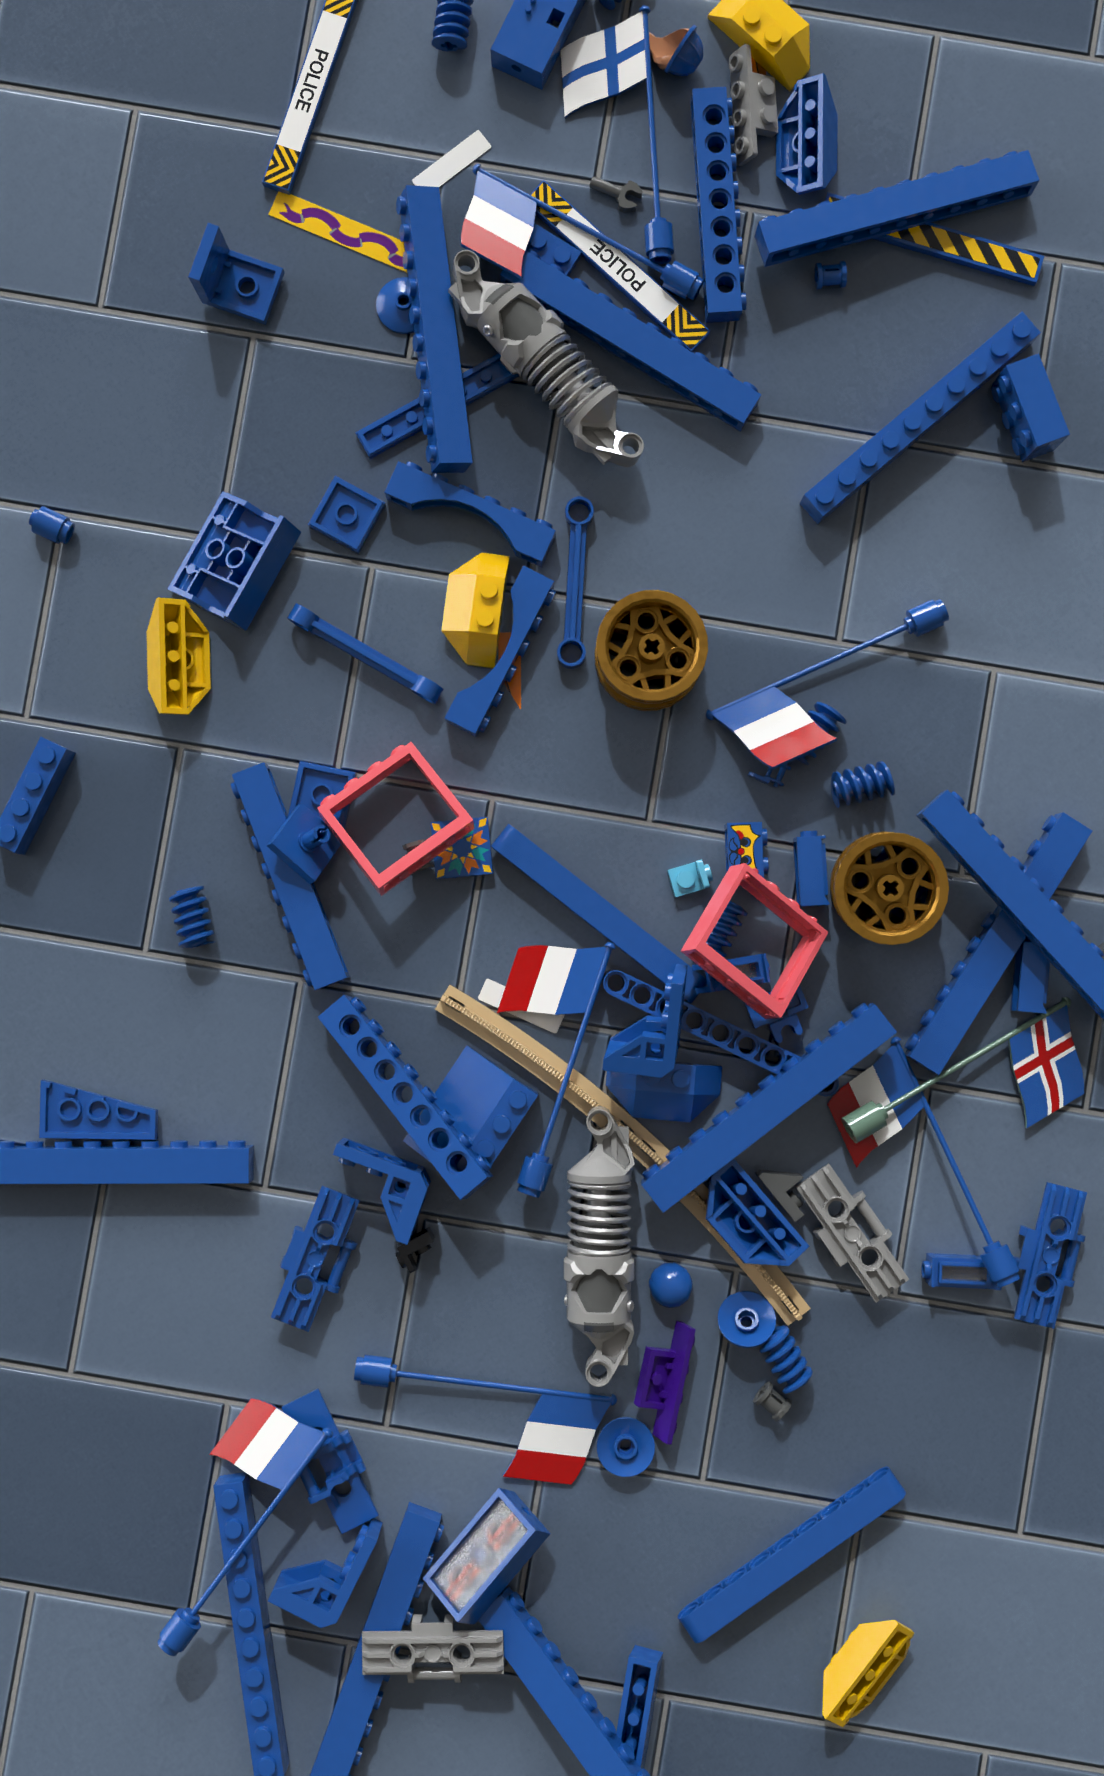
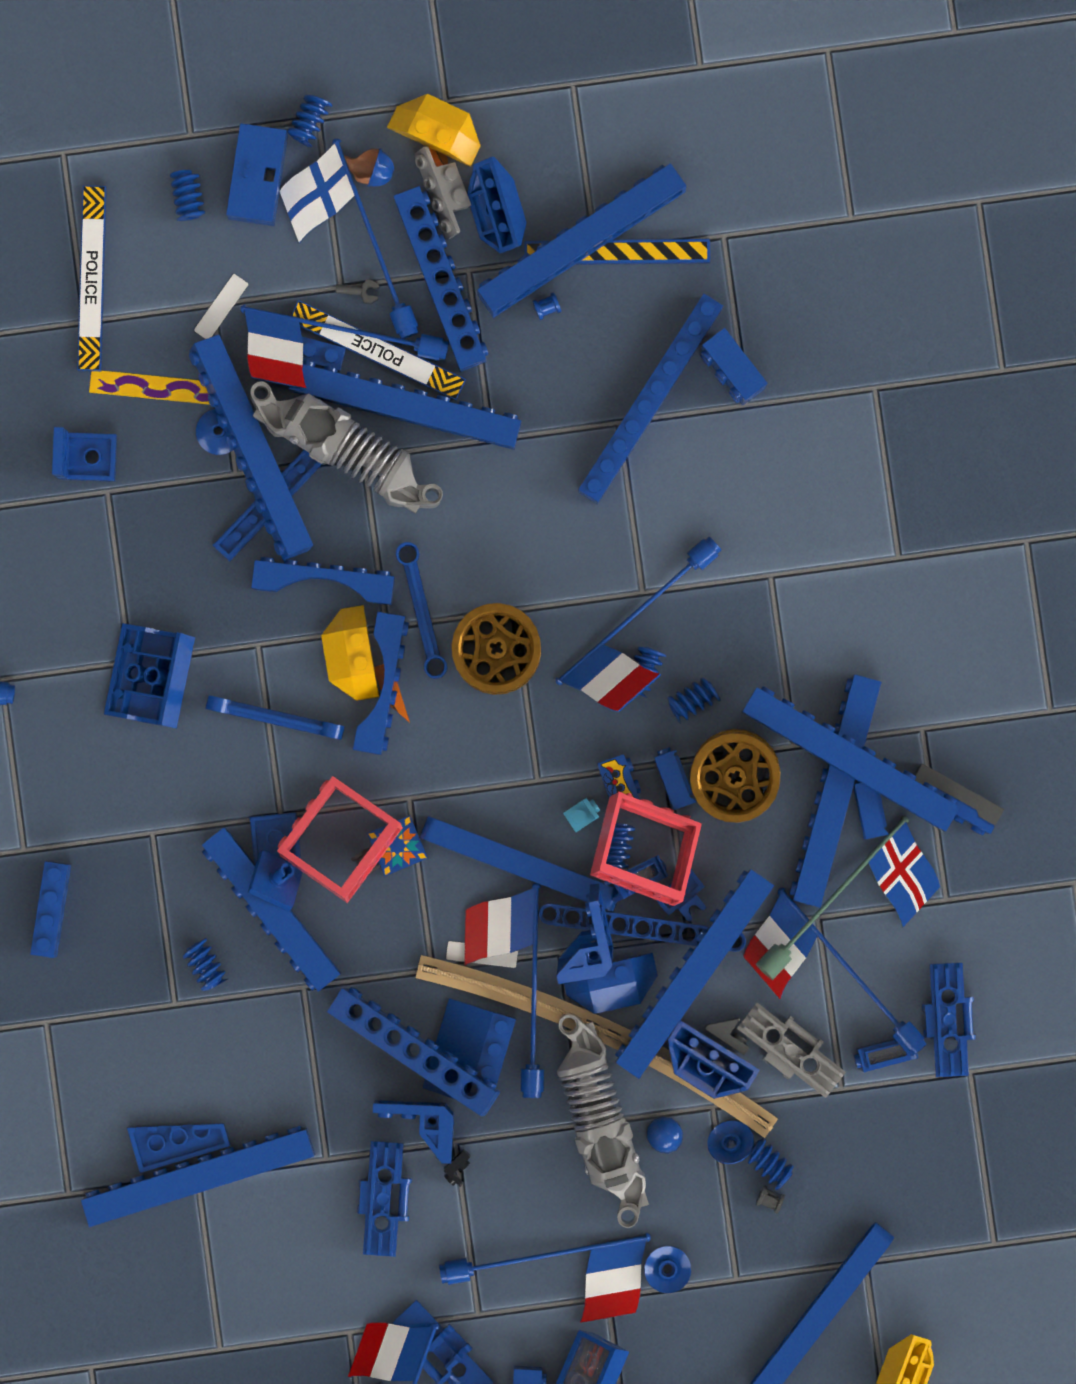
camera: 15 degrees left, 0 degrees up
yellow wedge [146,597,211,715] -> none
blue tile [308,476,386,554] -> none
dark purple bracket [634,1321,696,1445] -> none
blue piece [748,763,791,788] -> none

